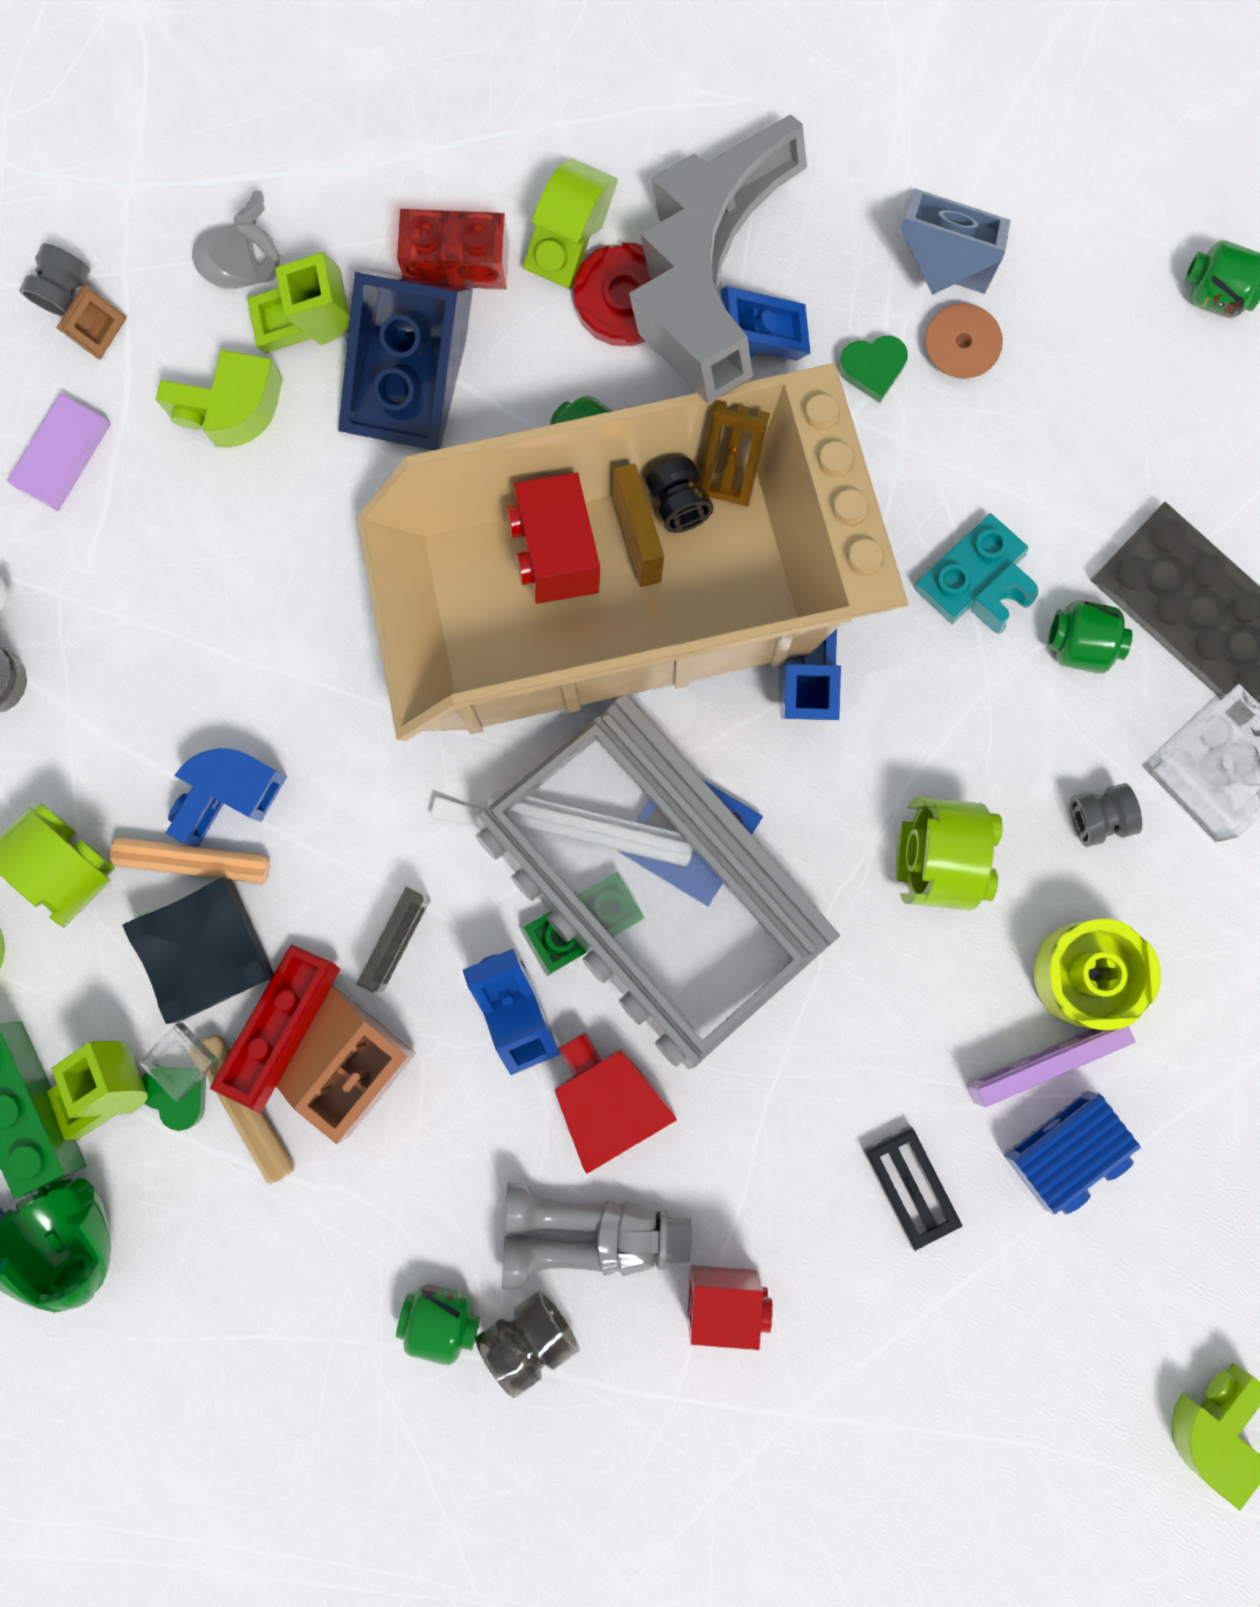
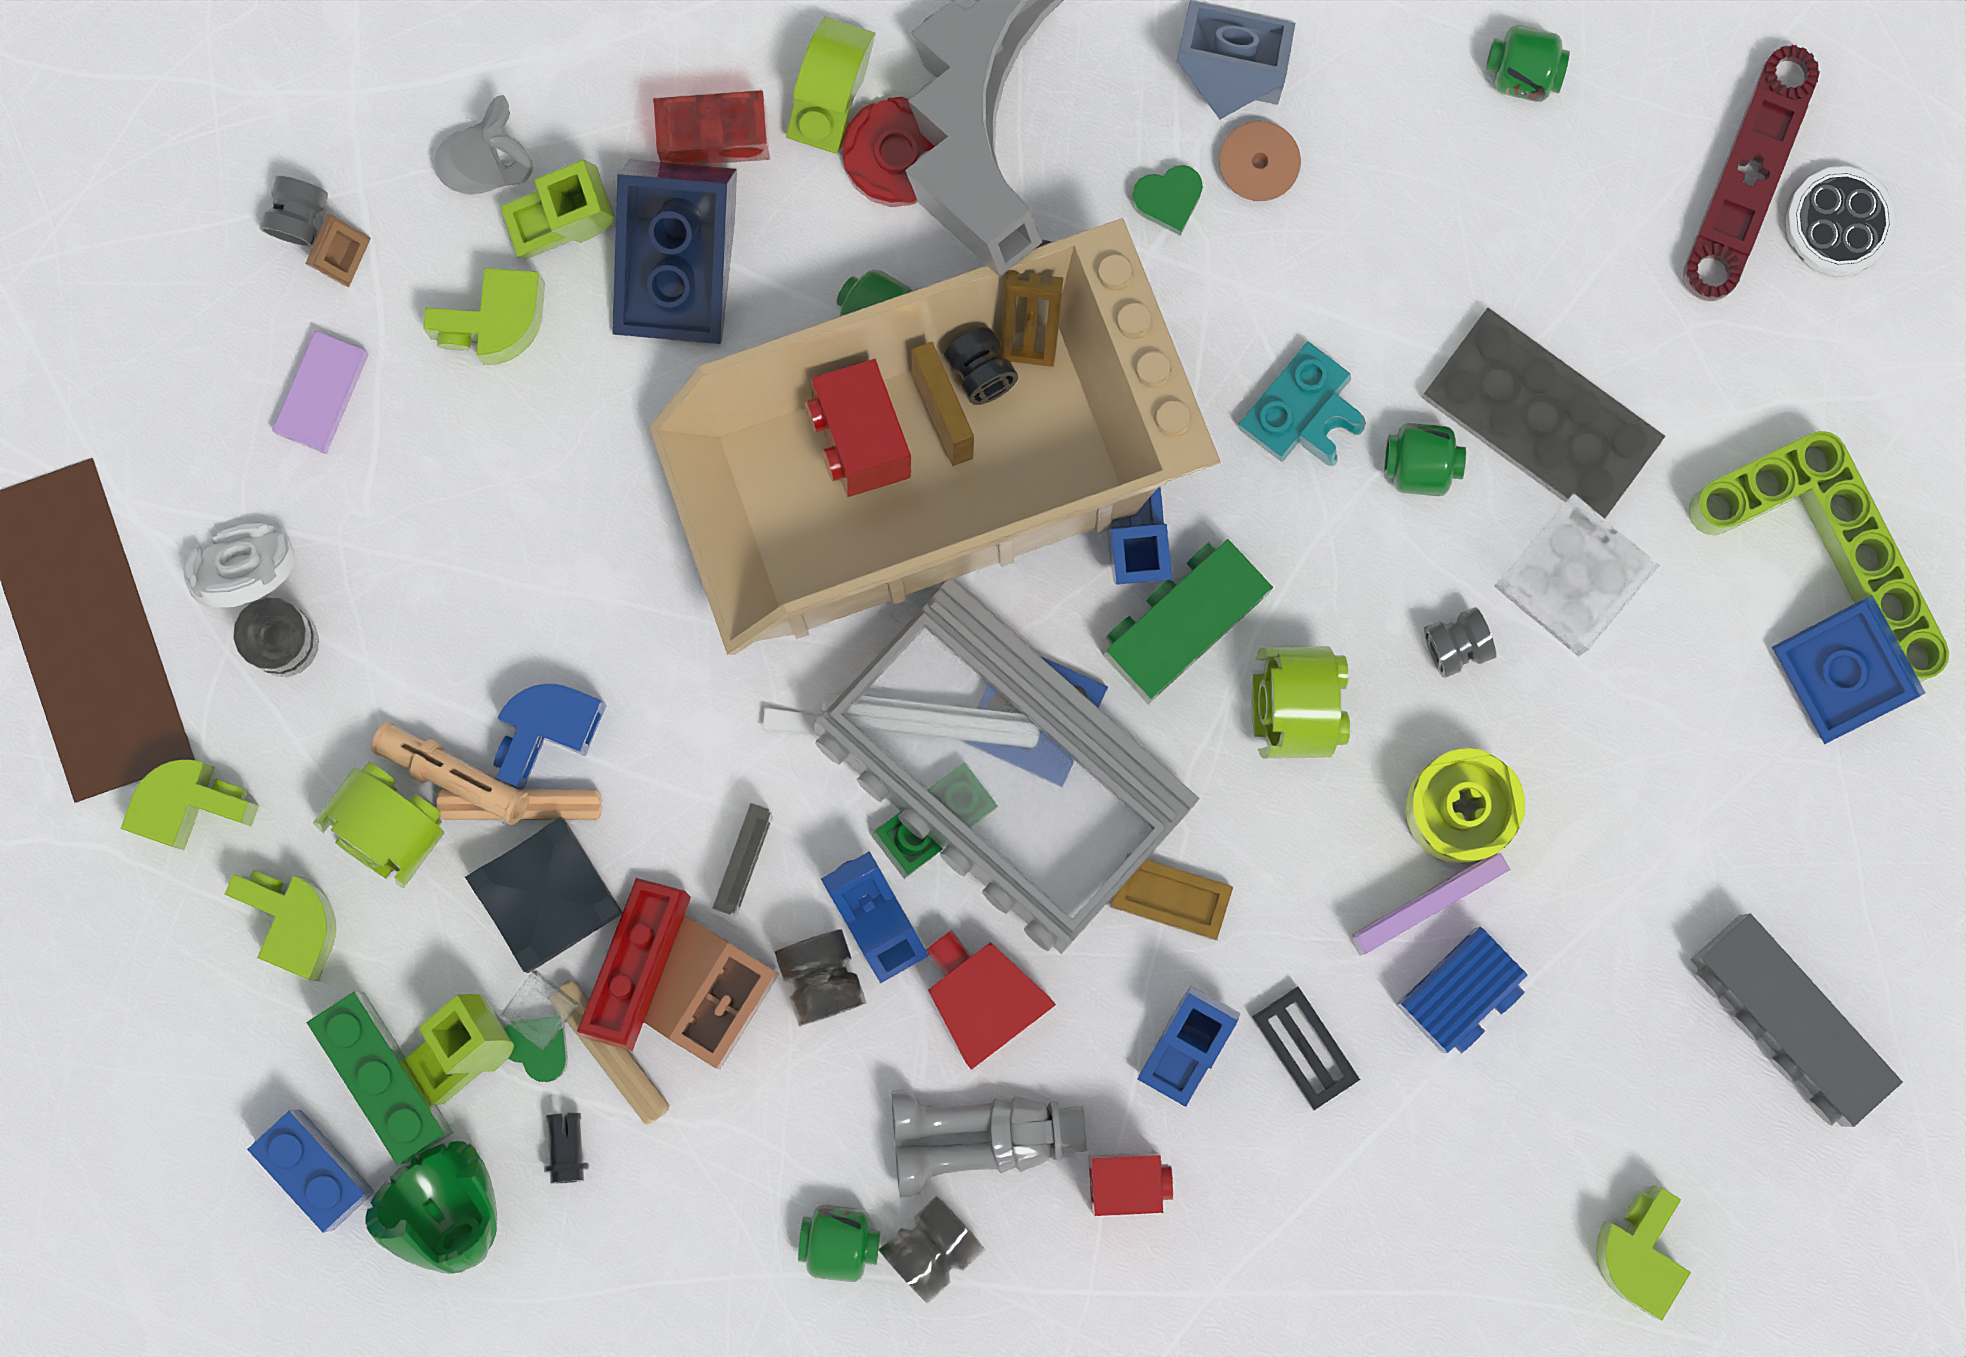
camera: 10 degrees left, 0 degrees up
blue slope [720,286,811,361] -> none
none -> light nougat pin [371,721,530,825]
none -> black pin [544,1113,589,1184]
none -> clear smoke wheel [774,929,867,1027]
none -> green brick [1104,539,1273,705]
none -> pearl gold tile [1110,853,1233,941]
none -> blue brick [1137,985,1240,1107]

